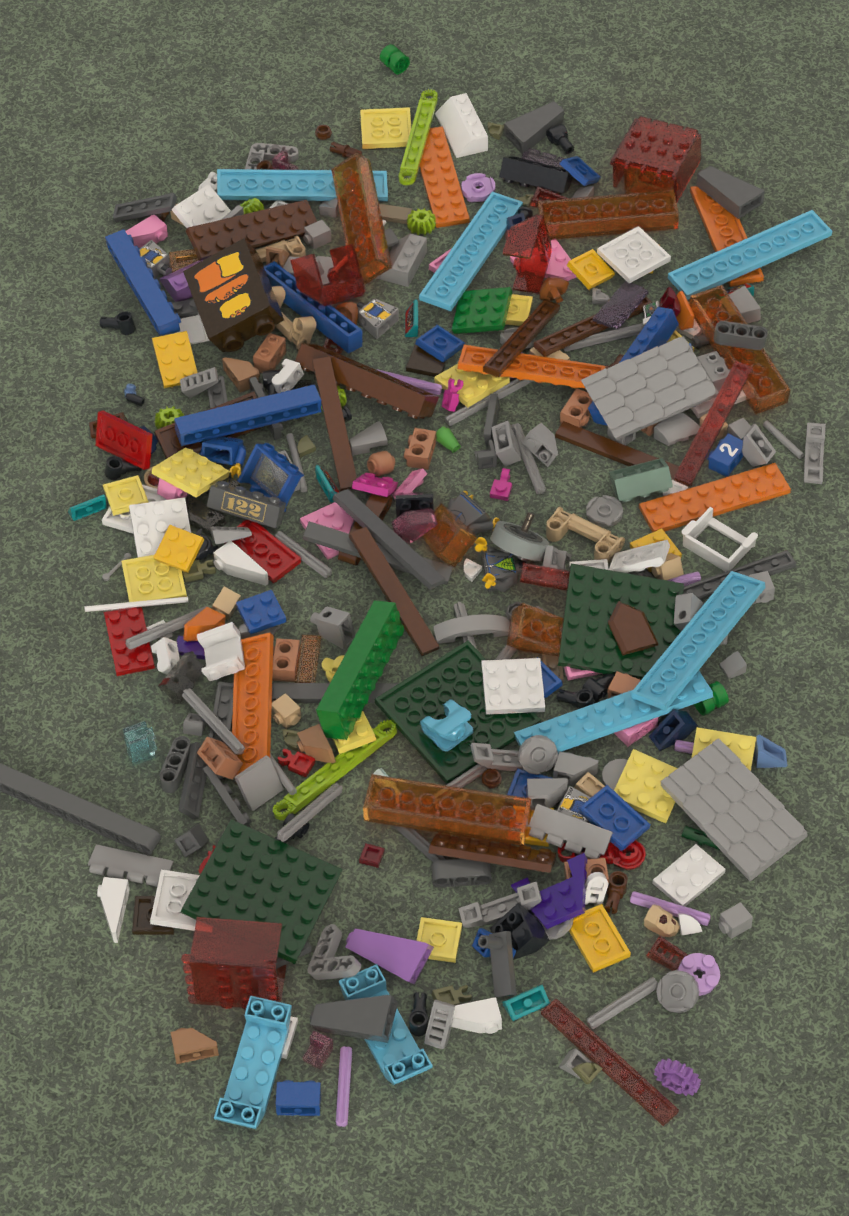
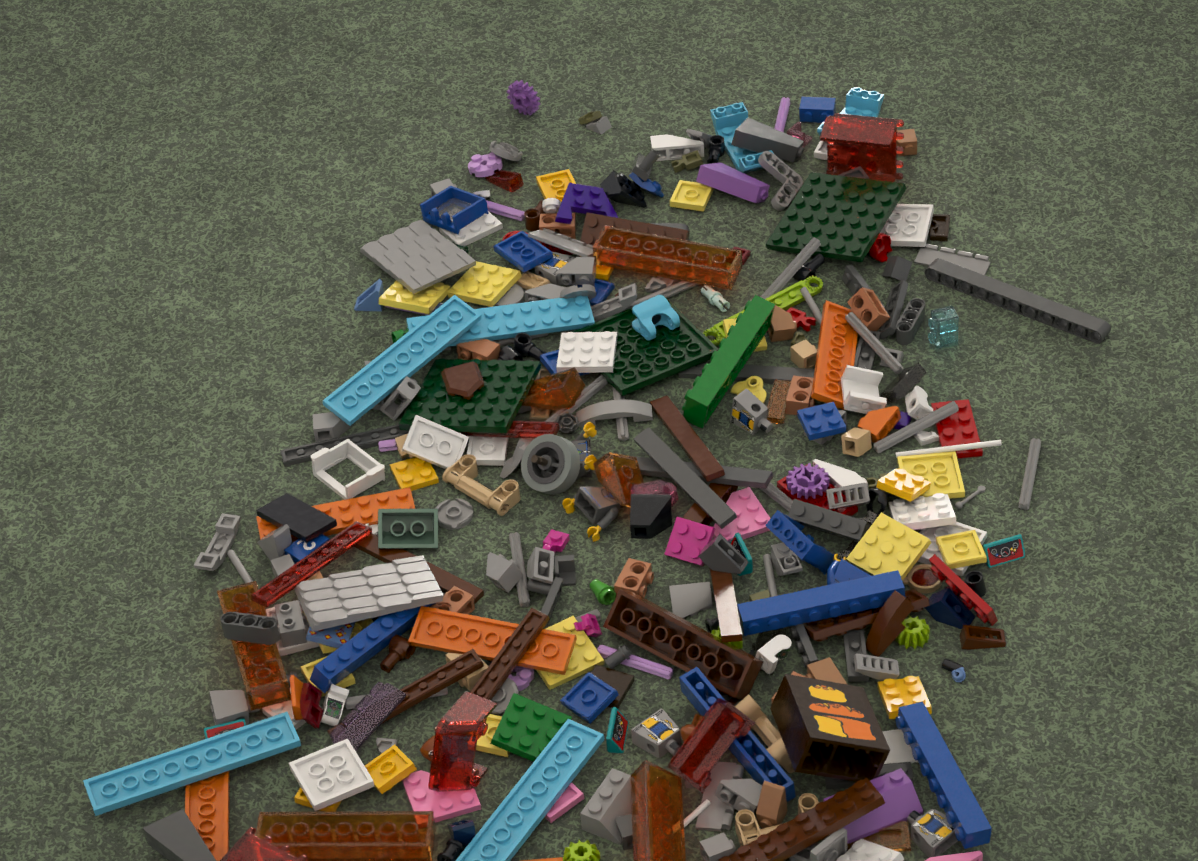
camera: 170 degrees left, 10 degrees down
white slope [97,877,130,943] -> none
black pin [100,311,136,335] -> none
light grey tile [234,756,284,811] -> none
black pin [262,369,280,395] -> none
nougat head [367,451,395,477] -> none
bright pink plate [392,468,427,500] -> none
light grey slope [458,882,542,928] -> none
teal slope [502,985,550,1021] -> none
clear red tile [541,999,679,1126] -> none
light grey axle [587,977,658,1029] -> none
tan rock [644,904,680,937] -> none
none -> black tile [256,493,337,543]
none -> blue window [420,186,489,234]
none -> dark grey pin [605,644,632,669]
none -> dark grey slope [698,534,748,574]
none -> medium lavender gear [786,463,829,499]
none -> reddish brown slope [866,591,915,657]
none -> light grey axle [1019,438,1041,510]

